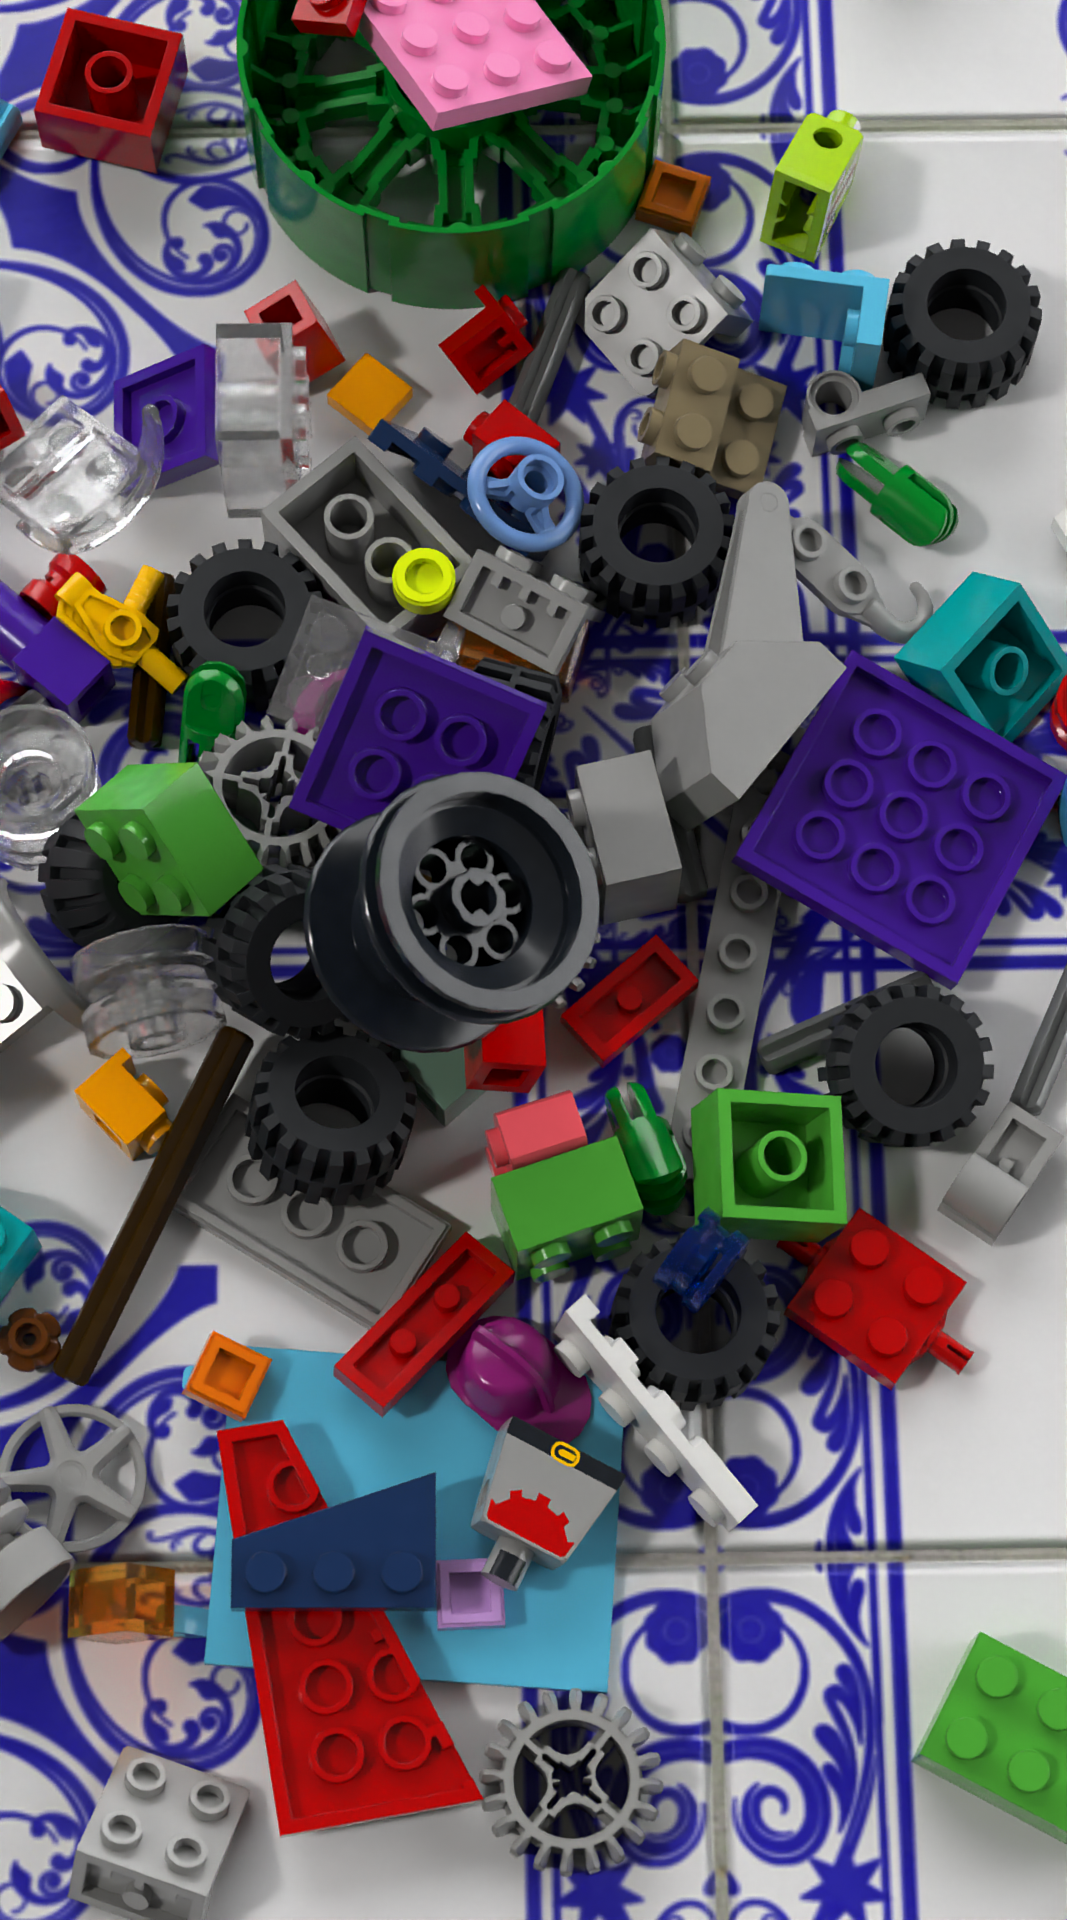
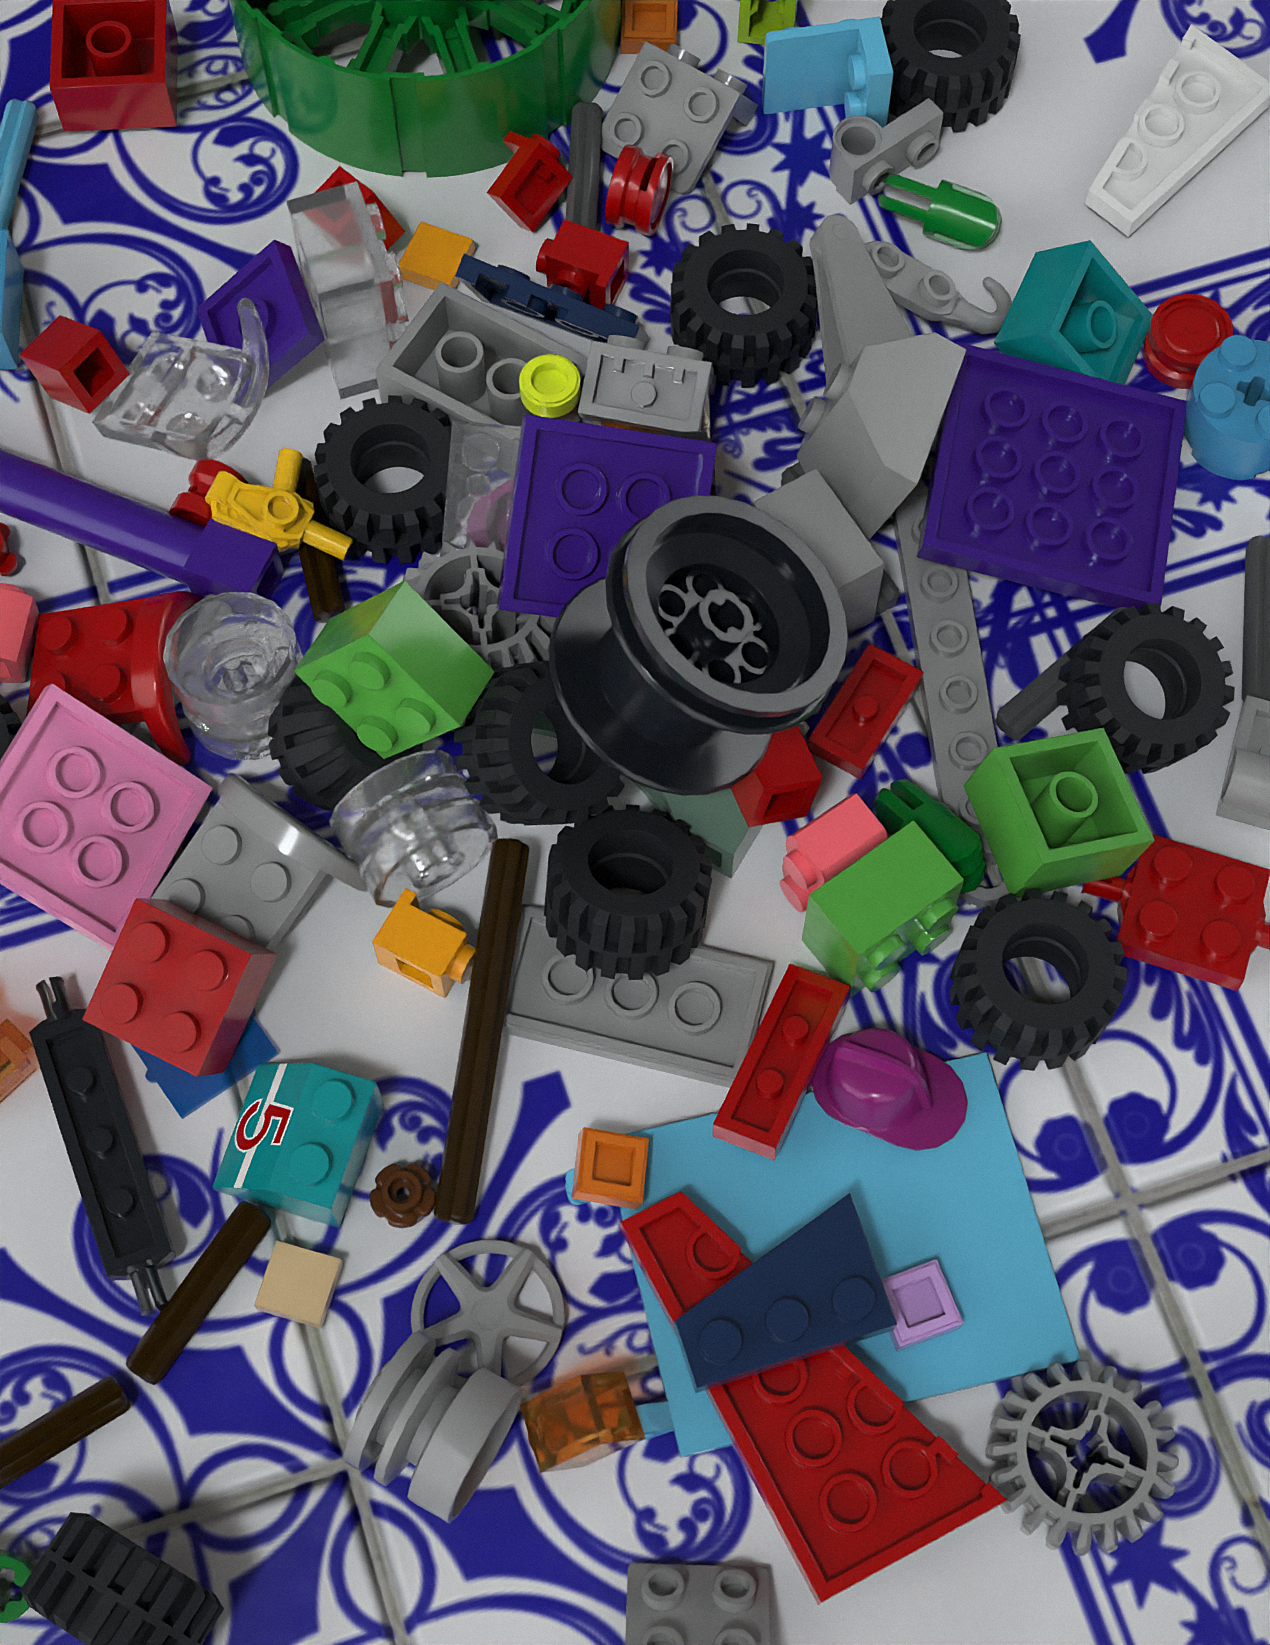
camera: 15 degrees left, 5 degrees down
green arm [178,661,247,763] -> none
medium blue piece [467,436,584,552] -> none
light grey torso [470,1416,626,1591] -> none
white wing [551,1294,758,1532] -> none
dark tan plate [637,338,787,500] -> none
clear blue wheel [652,1207,751,1314] -> none
none -> red wheel [605,144,674,236]

